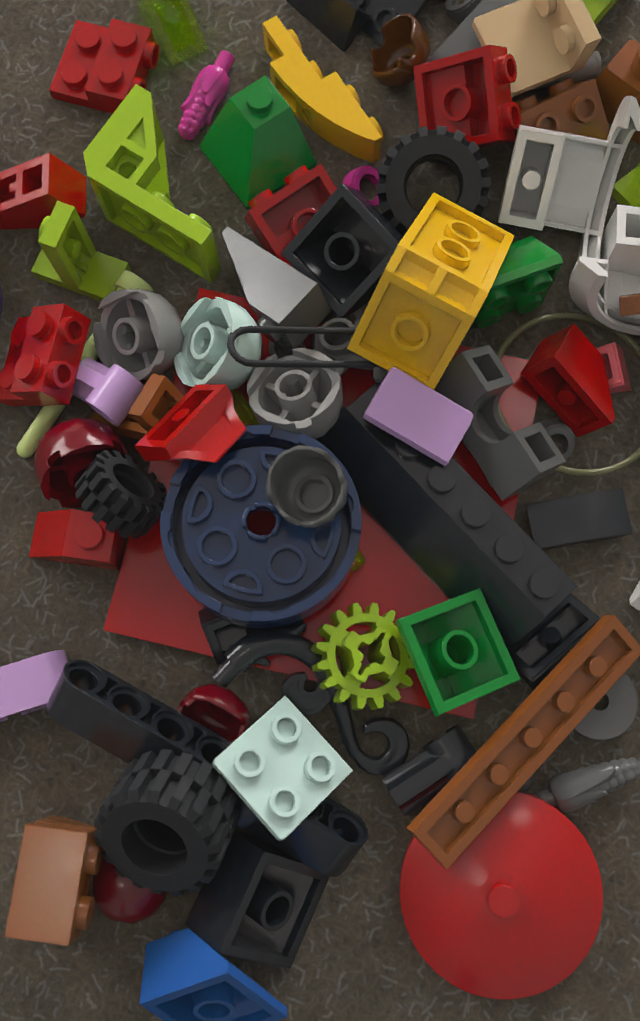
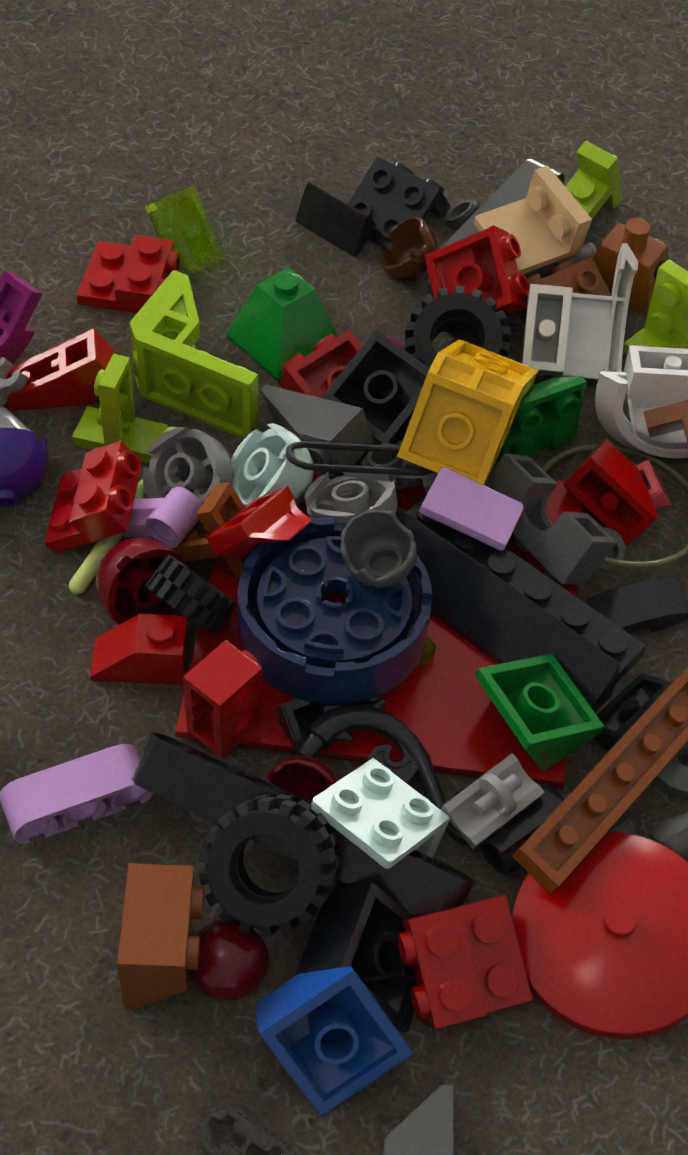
camera: 10 degrees left, 25 degrees down
dark pink piece [178,50,235,140] -> none
yellow slope [262,15,383,163] -> none
lime gear [311,603,414,711] -> none
none -> red brick [183,640,263,759]
none -> red plate [397,895,533,1029]
none -> light grey hips [441,753,545,849]

